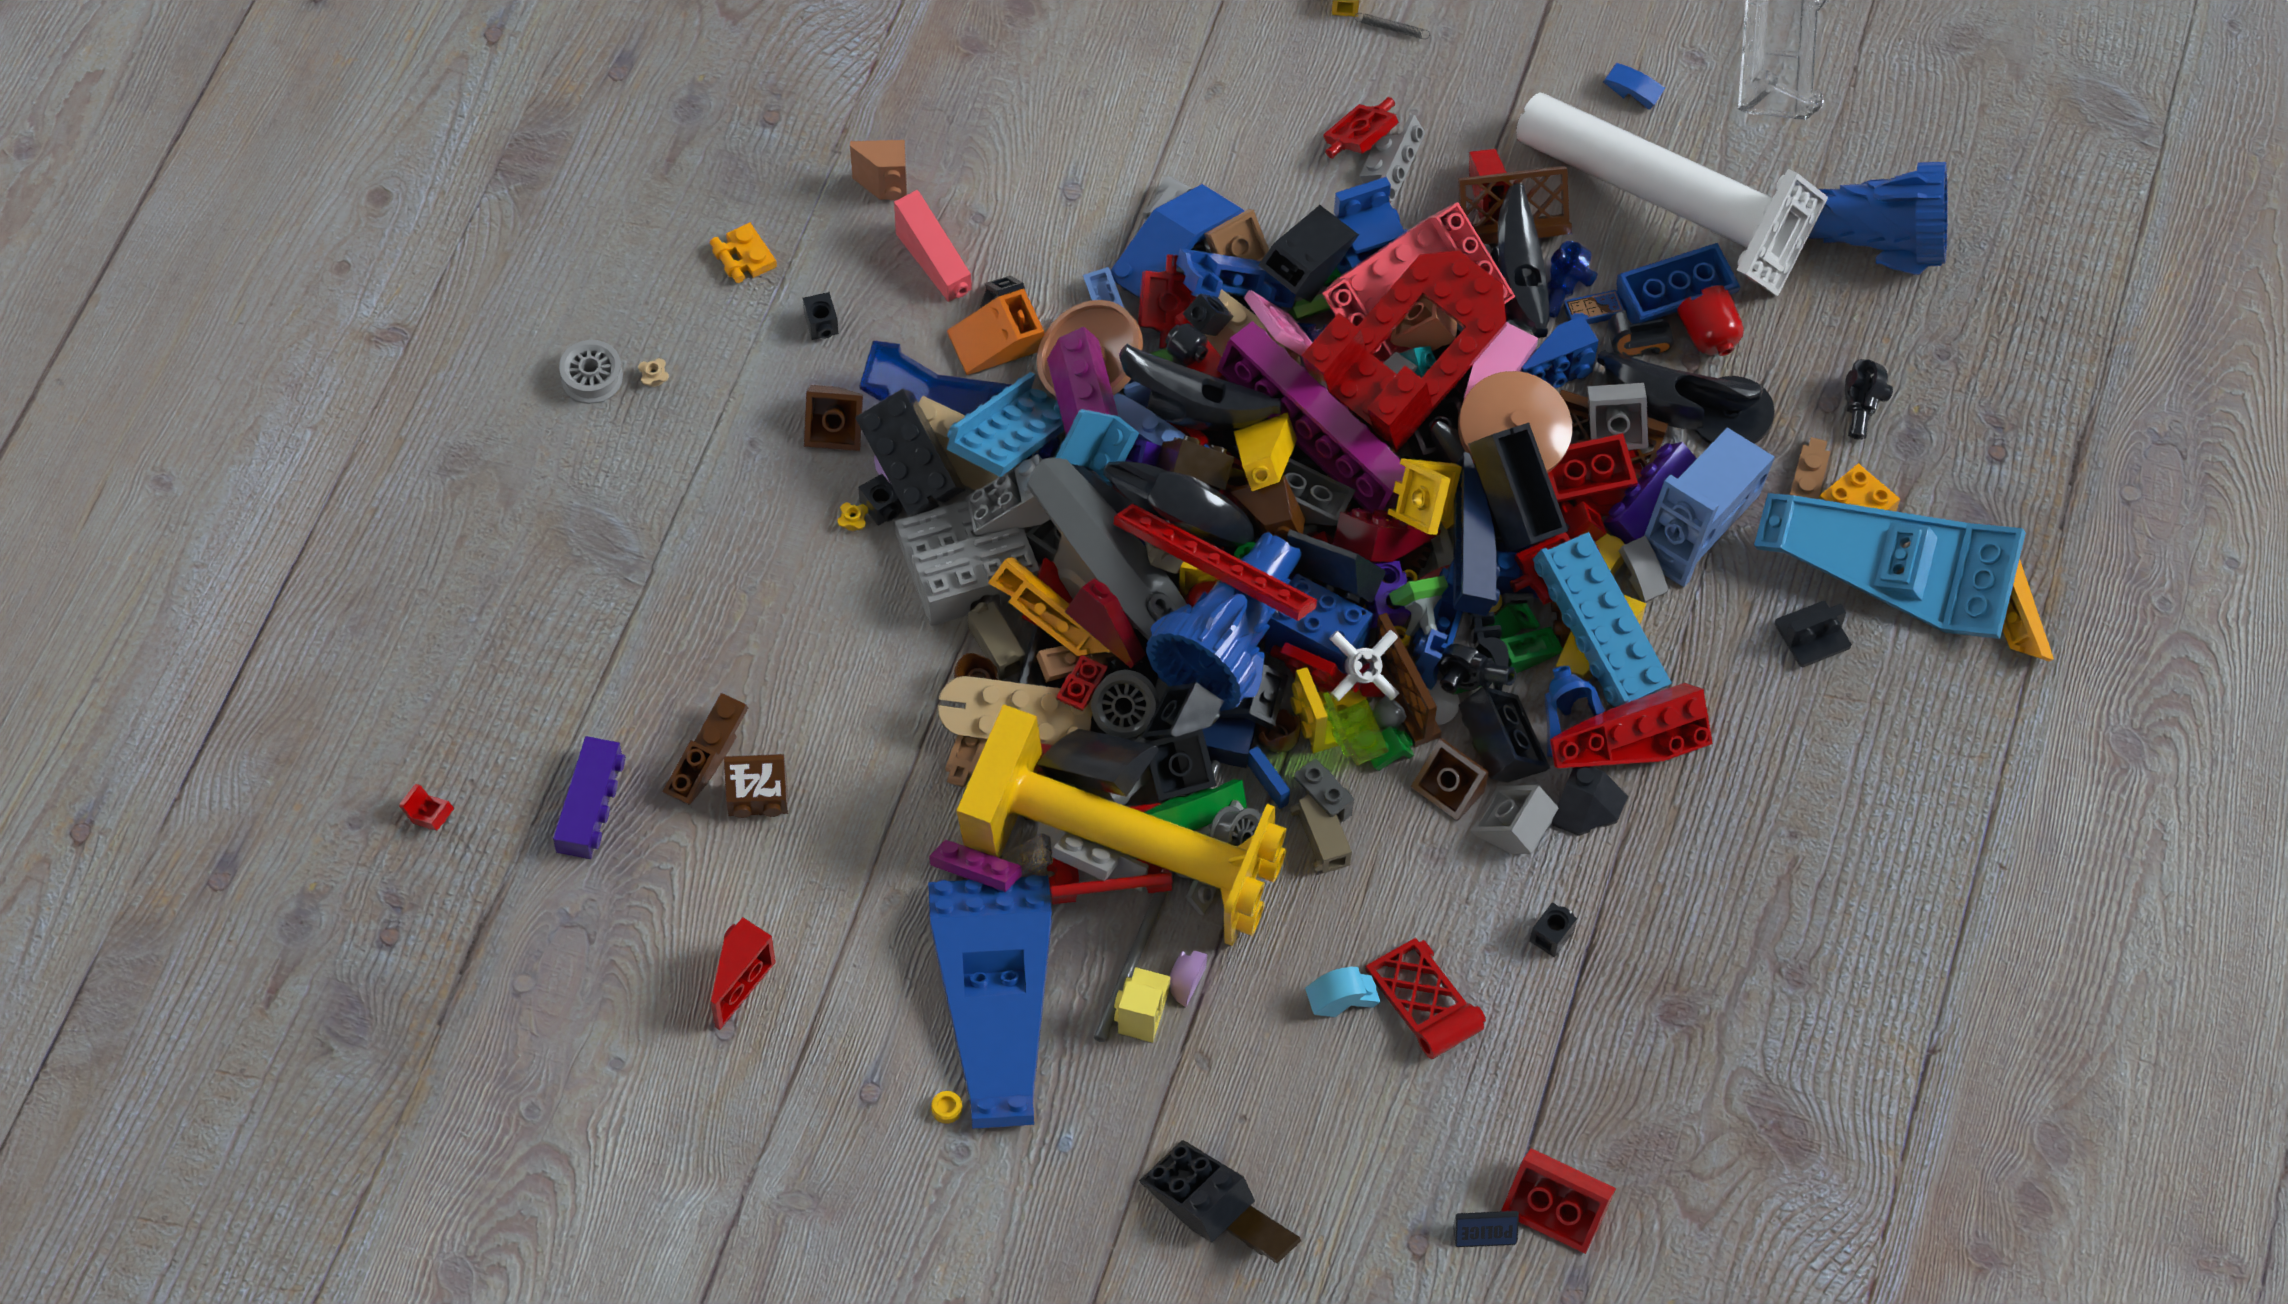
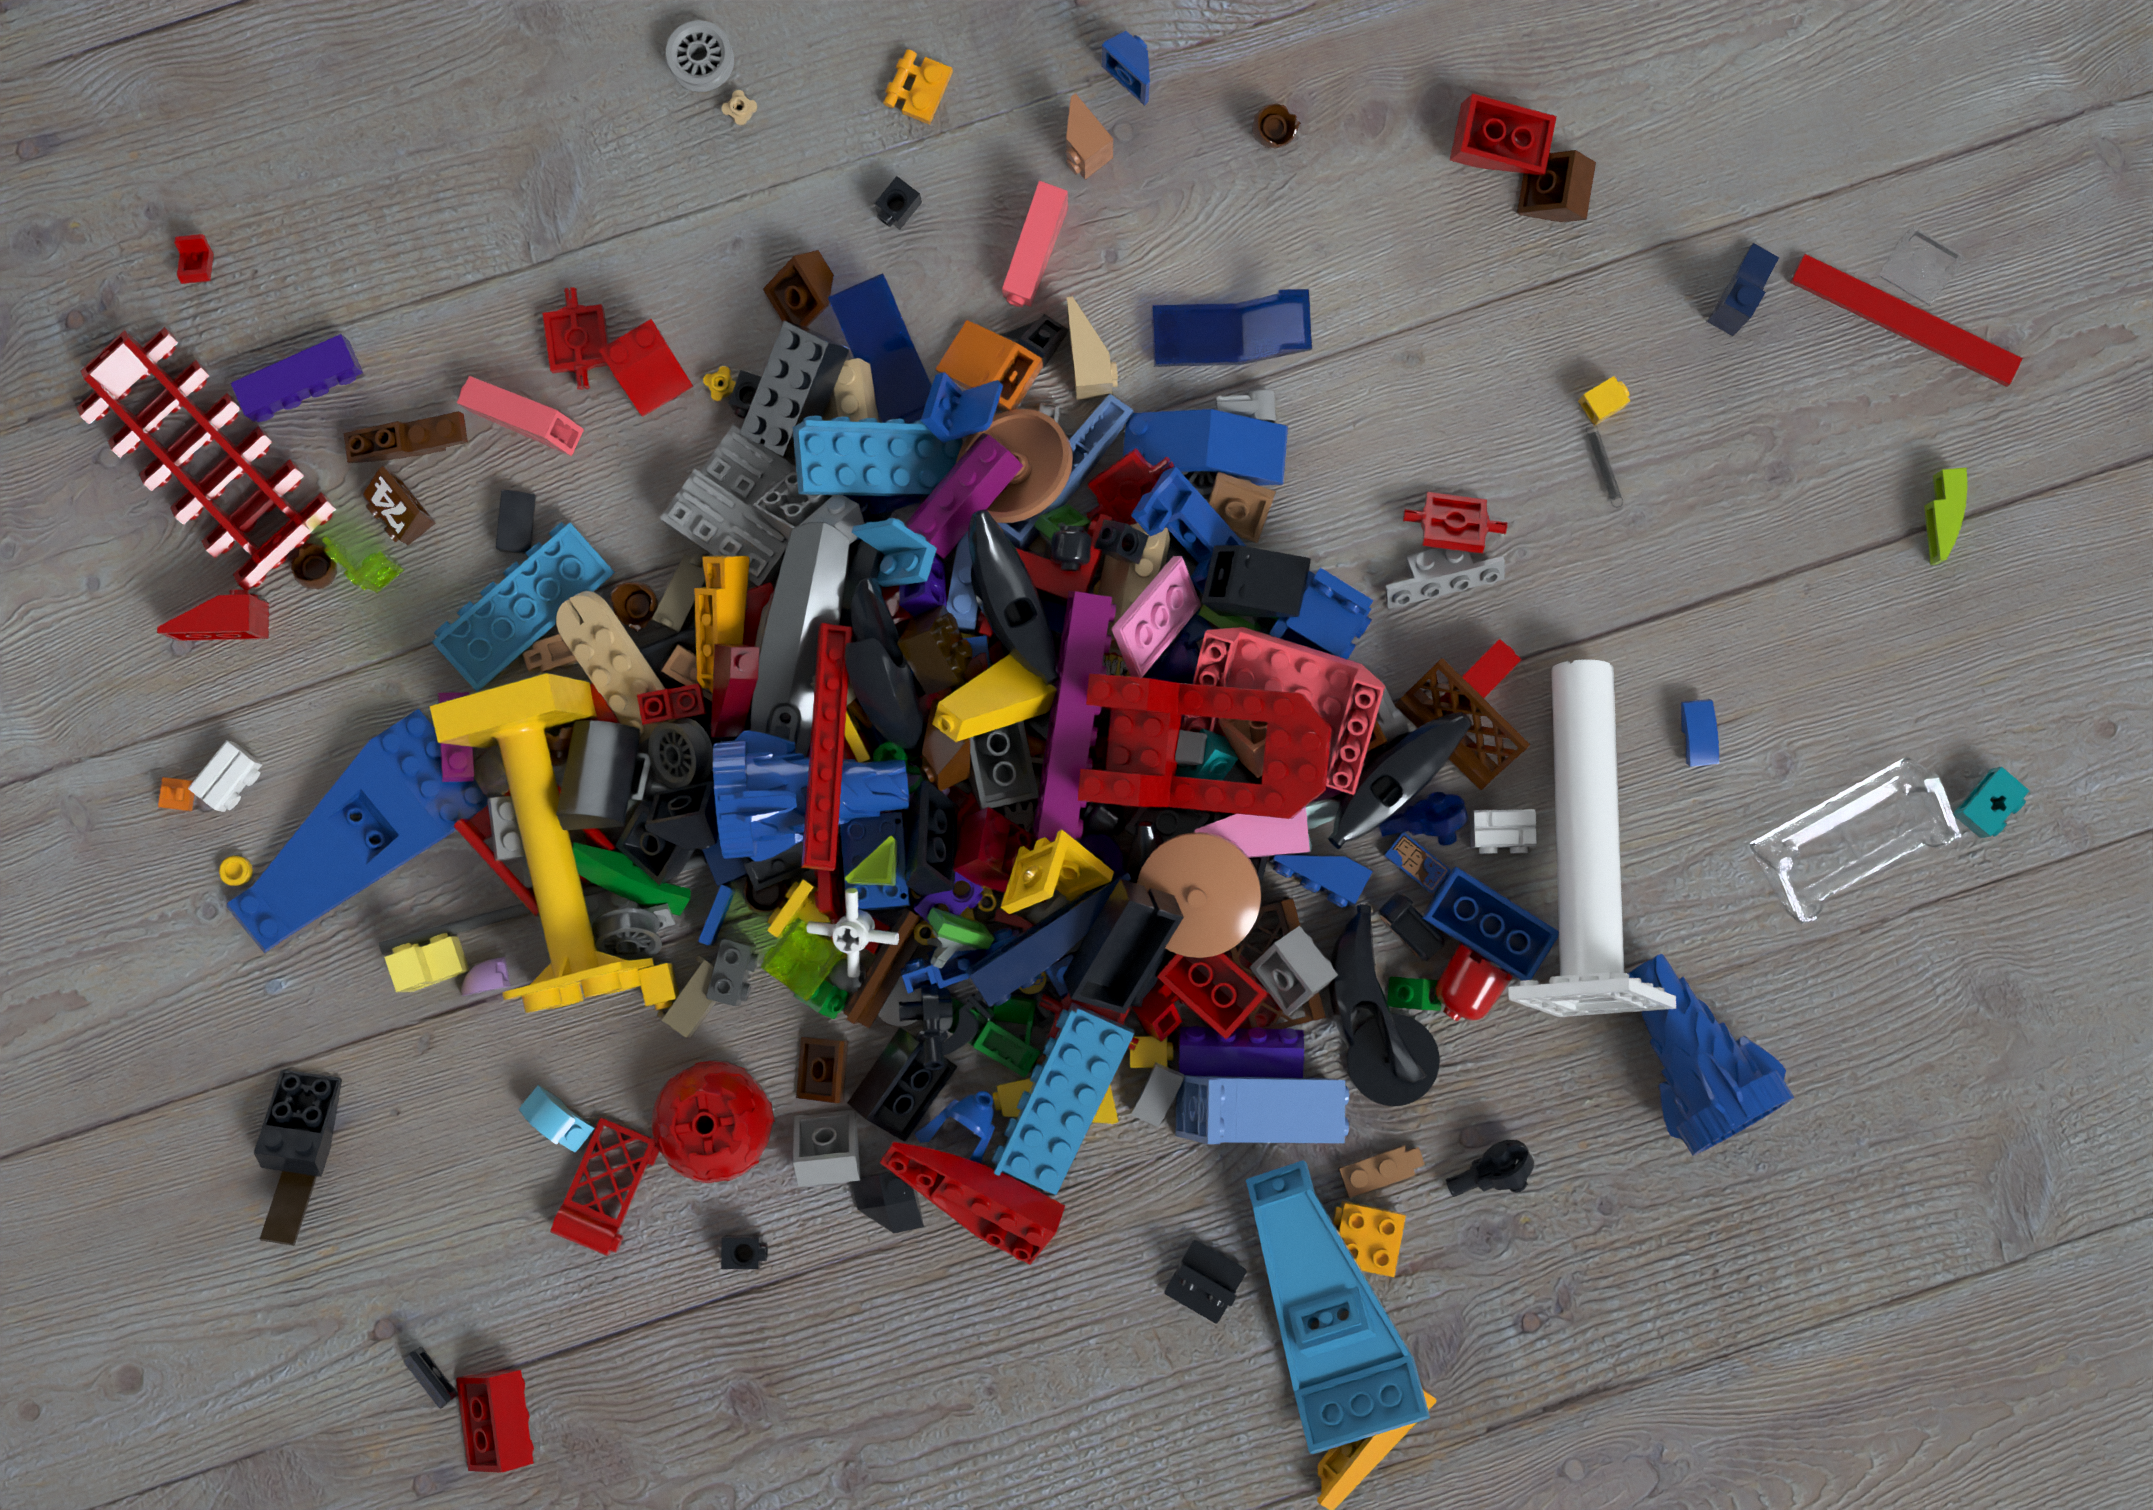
camera: 60 degrees right, 25 degrees up
none -> red piece [76,327,336,590]
none -> orange tile [158,777,195,811]
none -> white brick [188,740,263,812]
none -> reddish brown hair [291,542,337,590]
none -> clear neon green bracket [321,535,404,593]
none -> dark azure bracket [432,522,615,692]
none -> coral slope [457,376,584,456]
none -> black slope [496,489,536,554]
none -> red plate [543,287,609,390]
none -> red slope [599,319,694,417]
none -> yellow brick [638,963,680,1011]
none -> red piece [651,1060,775,1183]
none -> lime slope [844,836,898,886]
none -> blue bracket [921,372,1003,443]
none -> tan slope [1067,296,1118,400]
none -> blue slope [1102,31,1150,106]
none -> clear blue windscreen [1151,289,1312,367]
none -> reddish brown hair [1252,103,1301,149]
none -> green bracket [1387,976,1442,1011]
none -> white brick [1470,809,1537,854]

